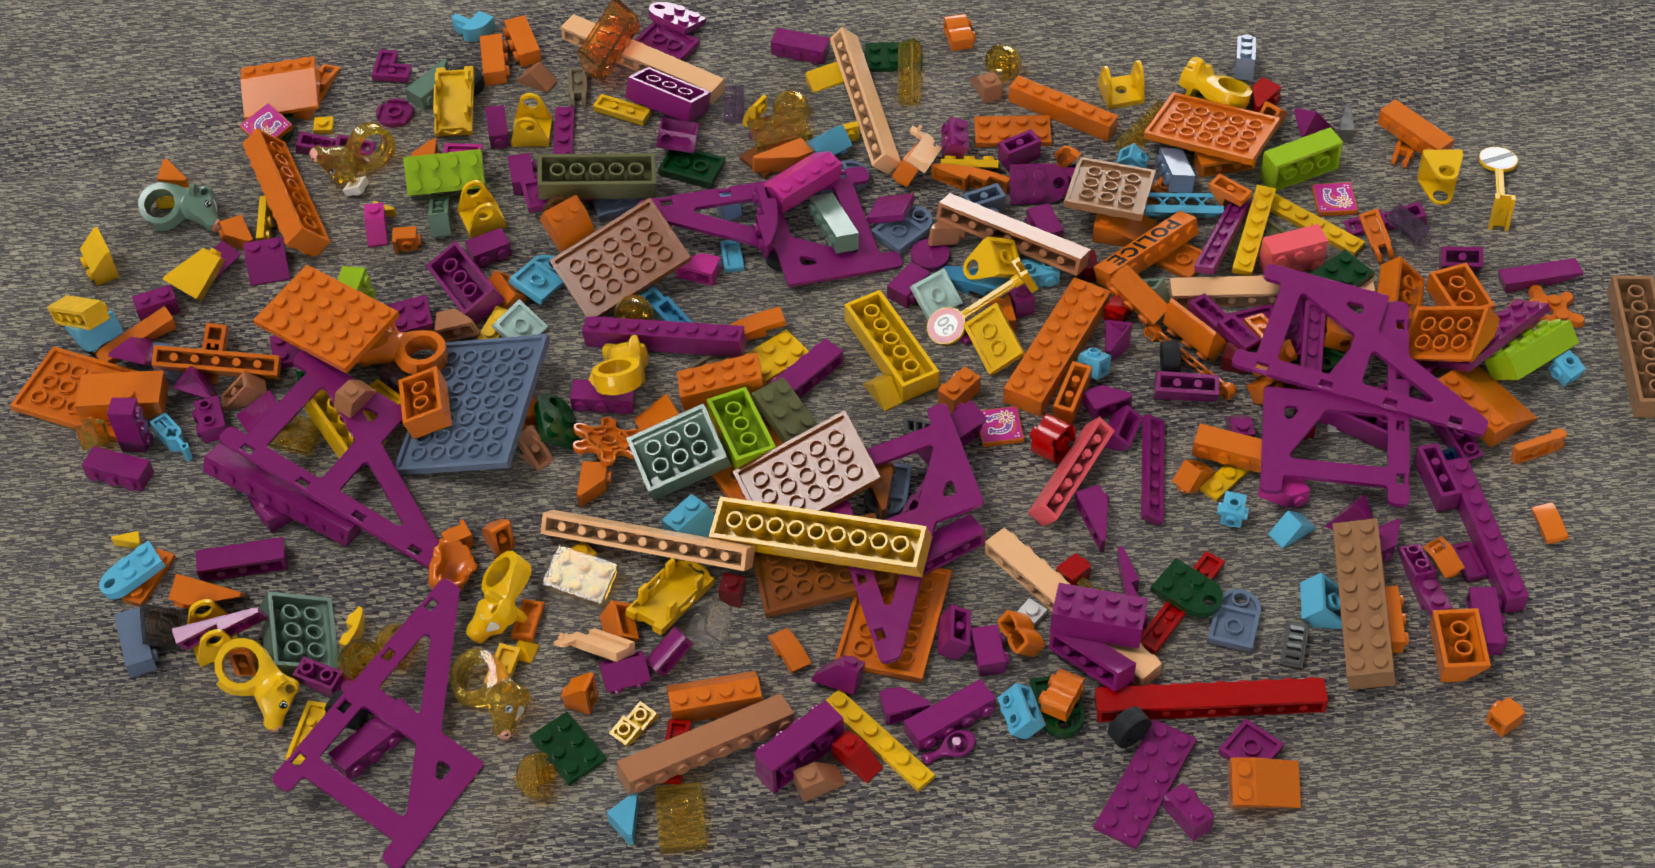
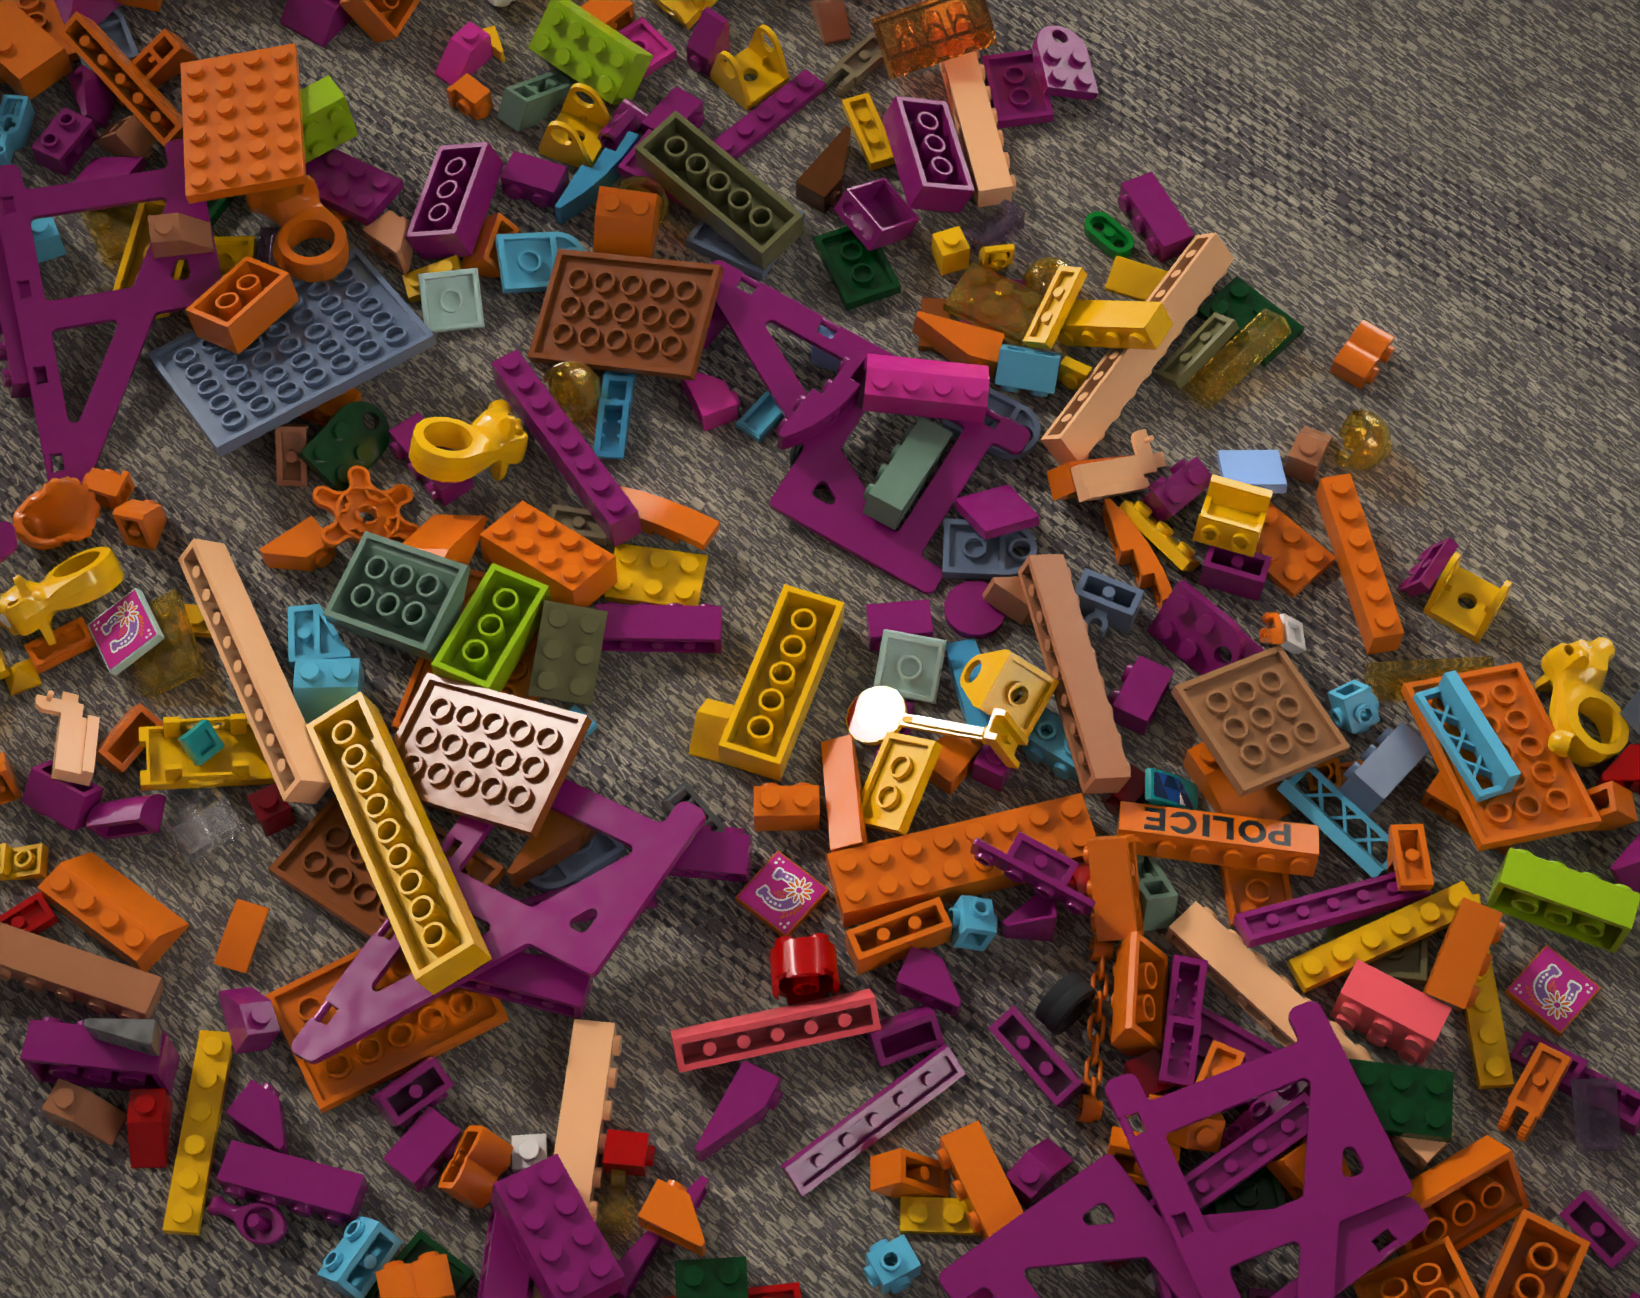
camera: 45 degrees right, 10 degrees up
none -> flat silver slope [84,1018,162,1056]
none -> tile [87,588,165,676]
none -> teal plate [178,720,225,766]
none -> medium azure wing [288,604,352,668]
none -> dark azure slope [555,131,639,224]
none -> magenta piece [597,97,649,151]
none -> orange slope [638,1179,706,1257]
none -> reddish brown slope [796,126,851,214]
none -> orange slope [821,734,868,852]
none -> yellow brick [931,226,970,276]
none -> magenta bracket [970,831,1096,916]
none -> yellow plate [1023,266,1088,350]
none -> yellow brick [1057,300,1174,350]
none -> green plate [1084,211,1134,259]
none -> slope [1145,768,1198,811]
none -> olive plate [1156,312,1239,390]
none -> yellow panel [1192,474,1273,557]
none -> light blue tile [1217,450,1287,494]
none -> magenta plate [1398,537,1459,598]
none -> medium azure fence [1413,670,1521,802]
none -> orange brick [1423,897,1506,1013]
none -> yellow hinge [1548,730,1575,758]

